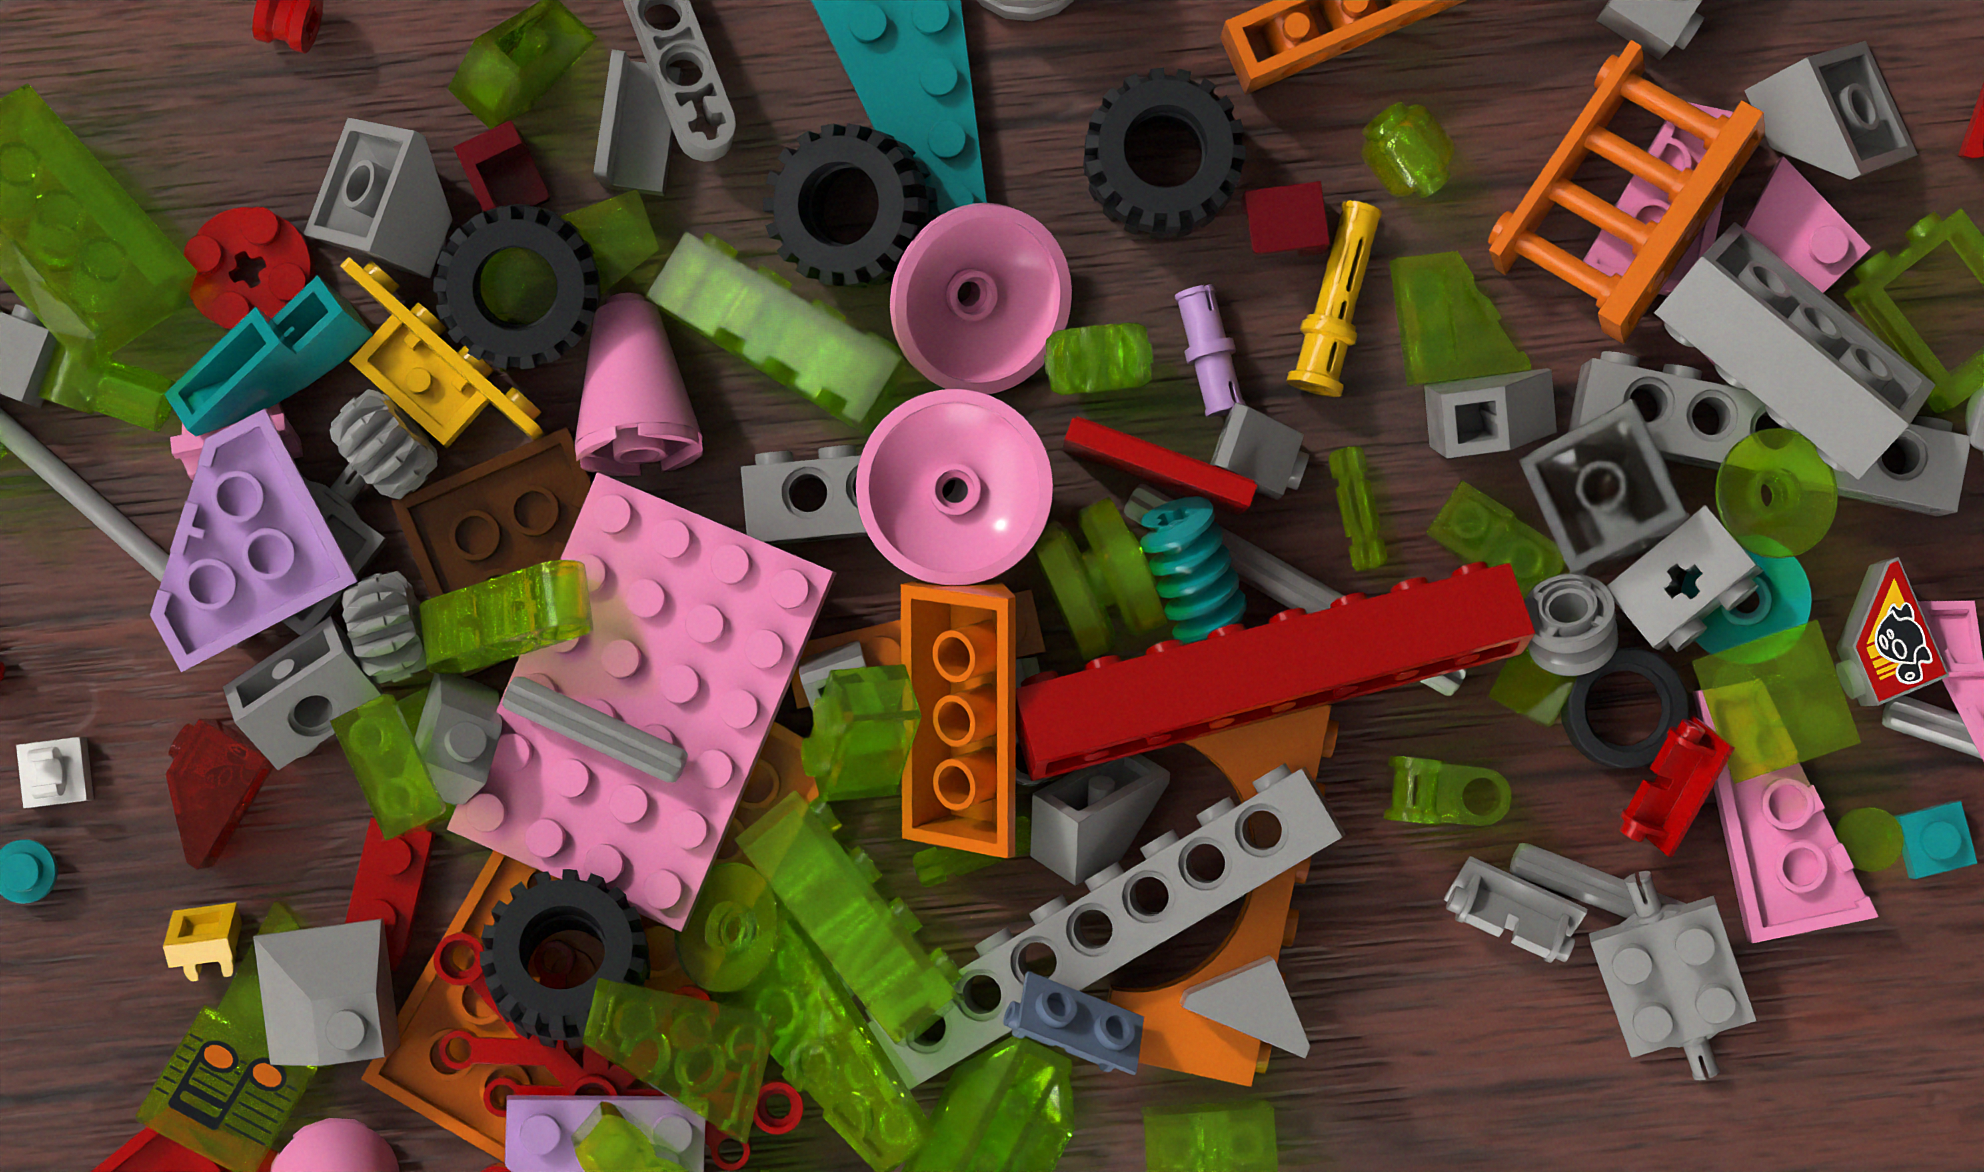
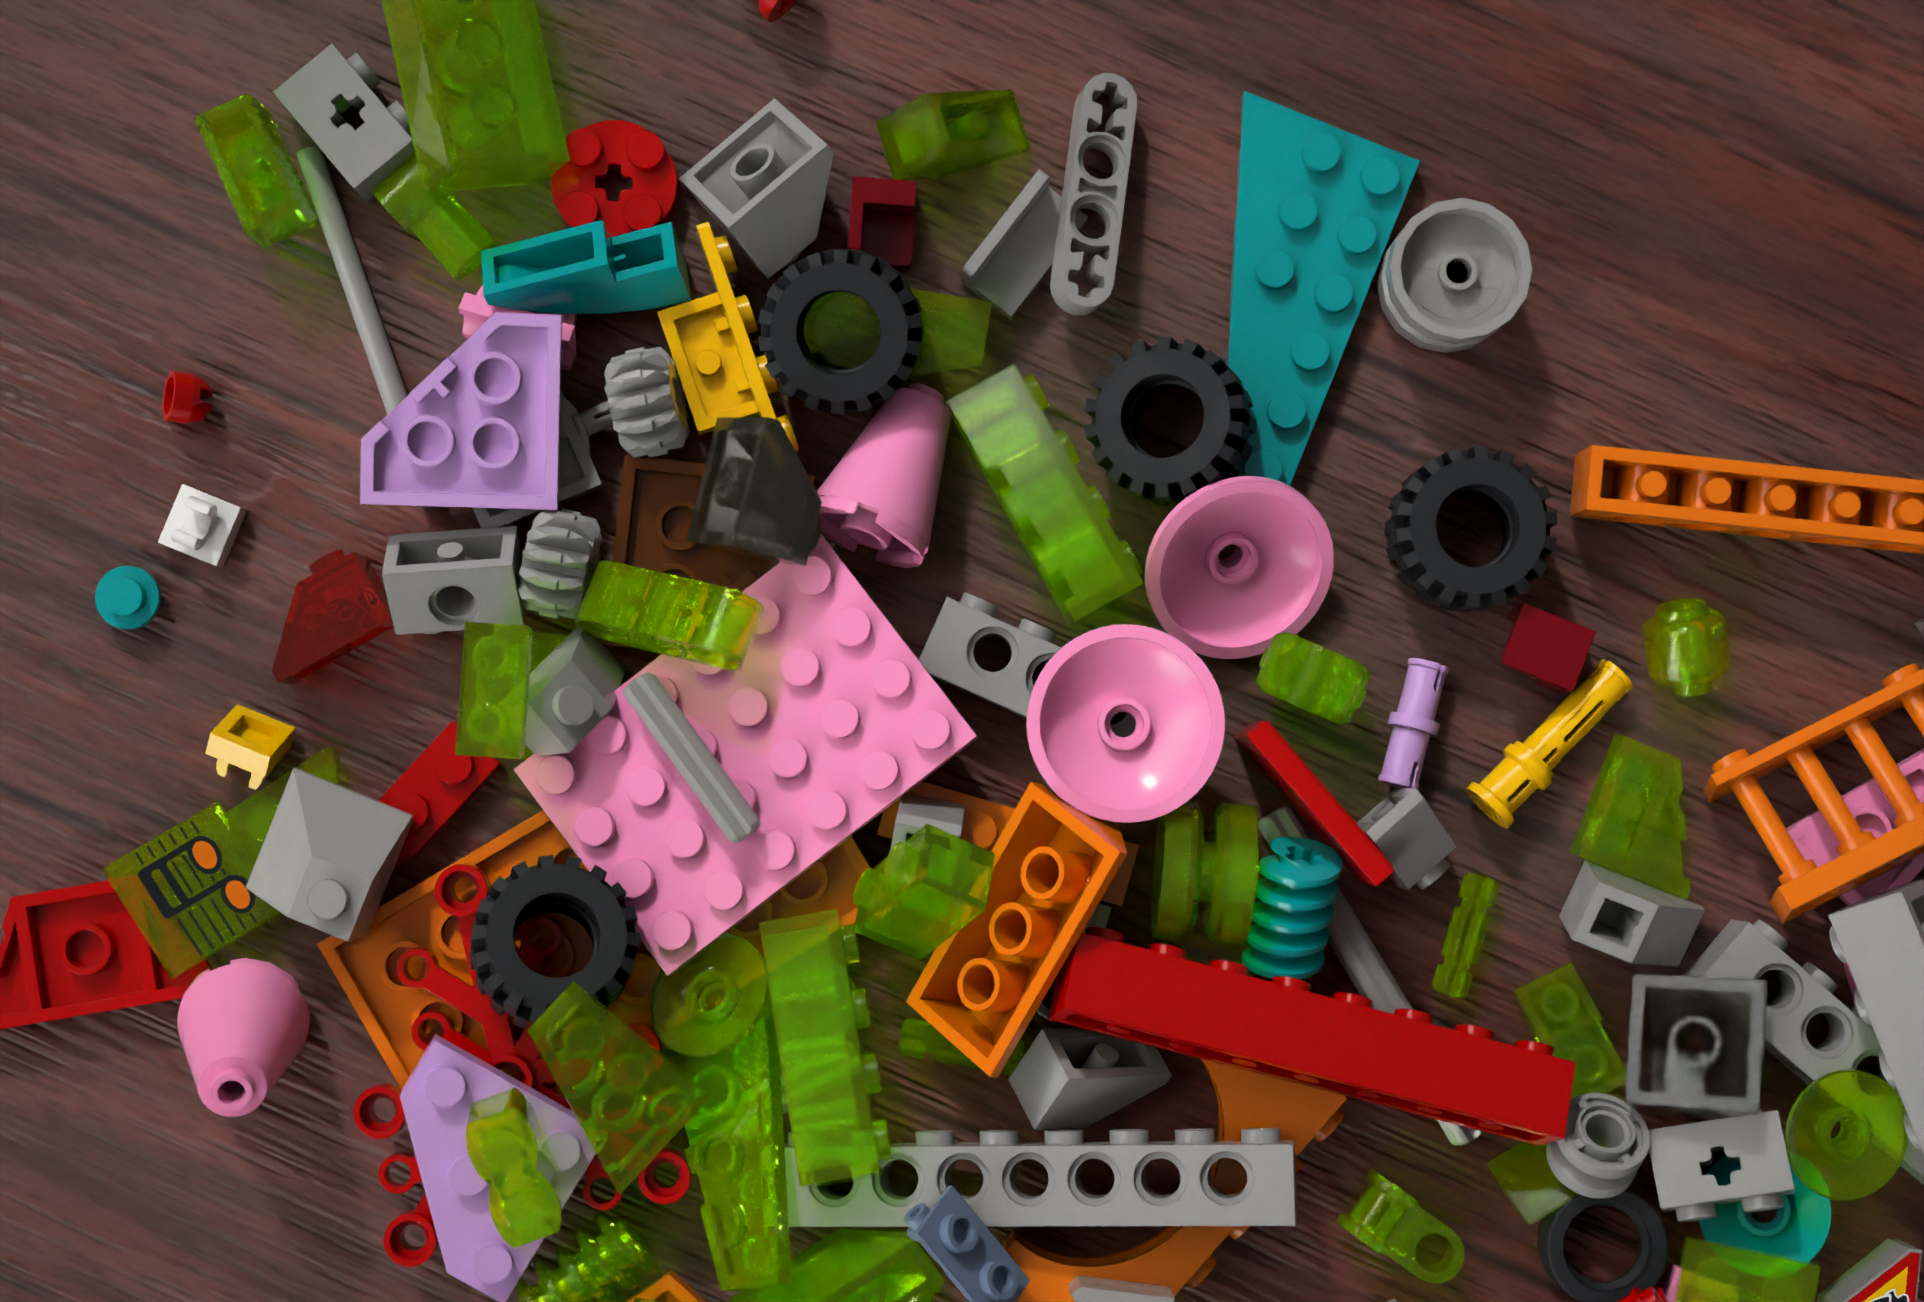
camera: 25 degrees right, 0 degrees up
none -> clear smoke slope [686,417,822,566]

